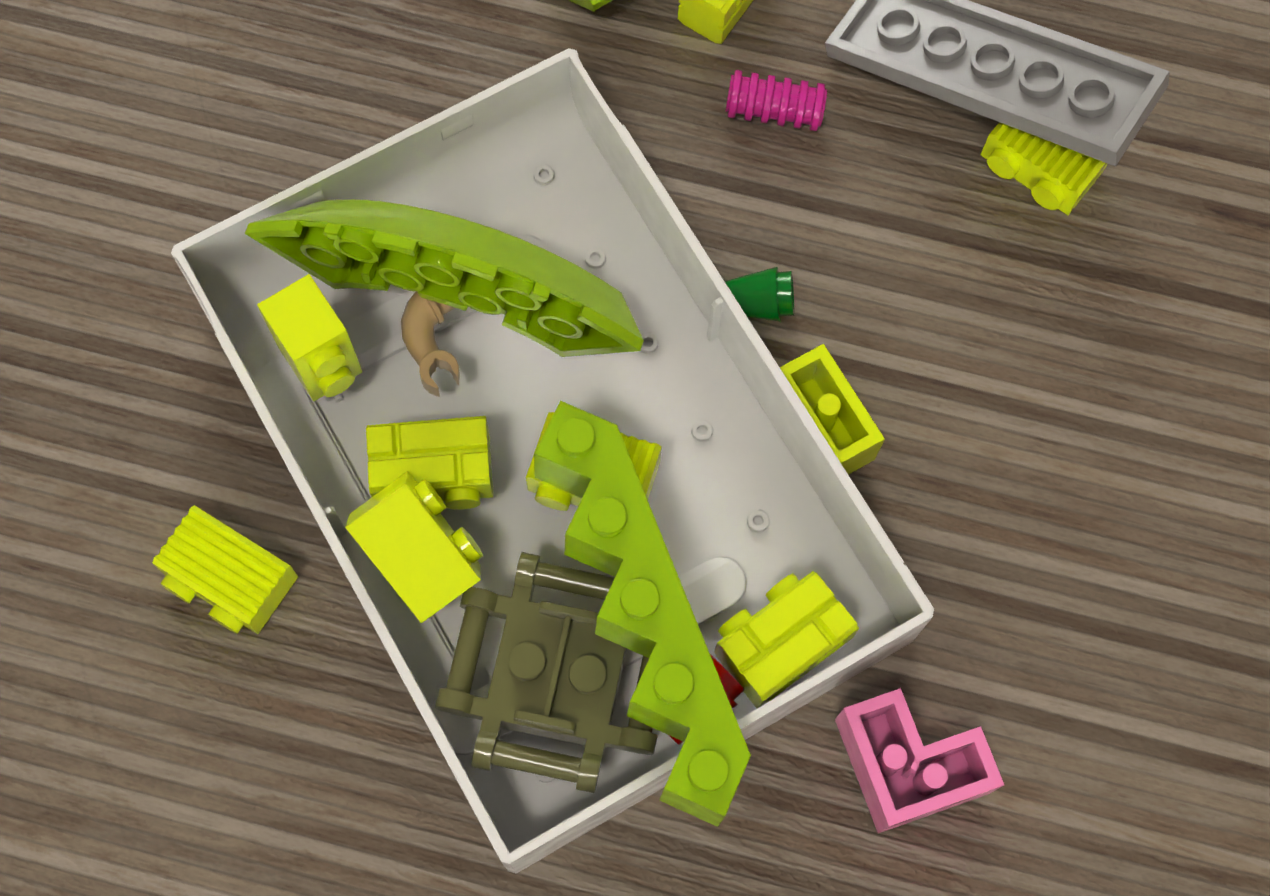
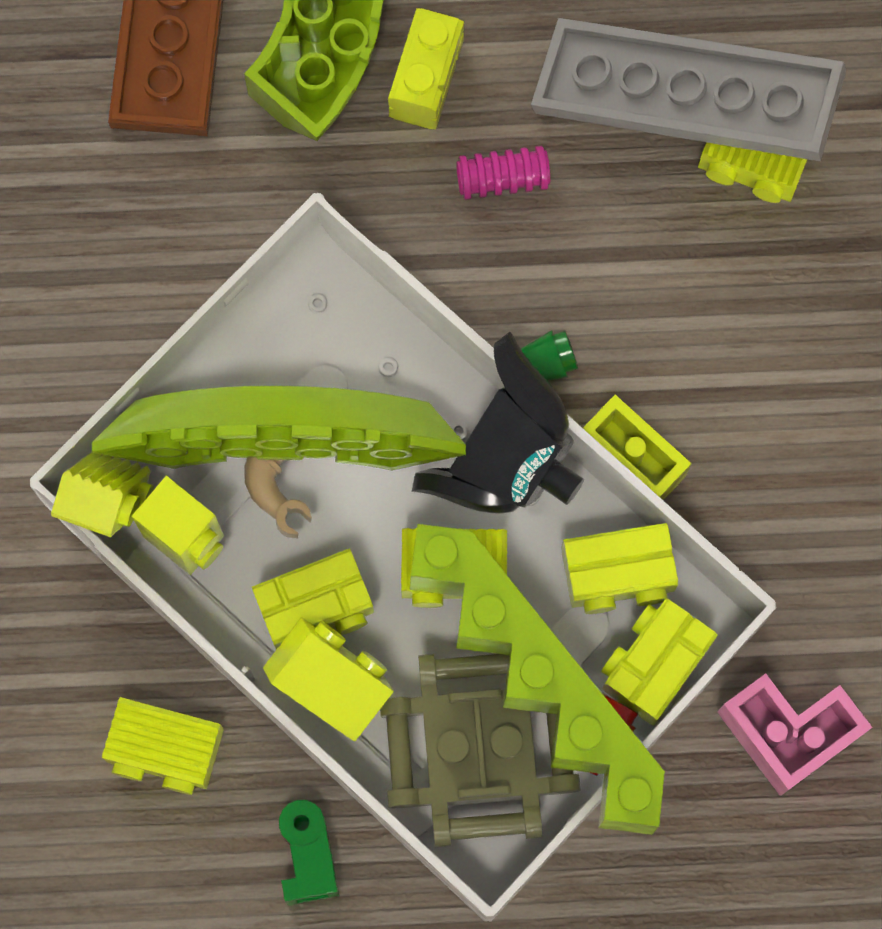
camera: 15 degrees left, 5 degrees up
none -> neon yellow brick [51,452,154,537]
none -> green leg [279,800,339,906]
none -> black torso [411,332,584,514]
none -> neon yellow brick [561,523,678,614]

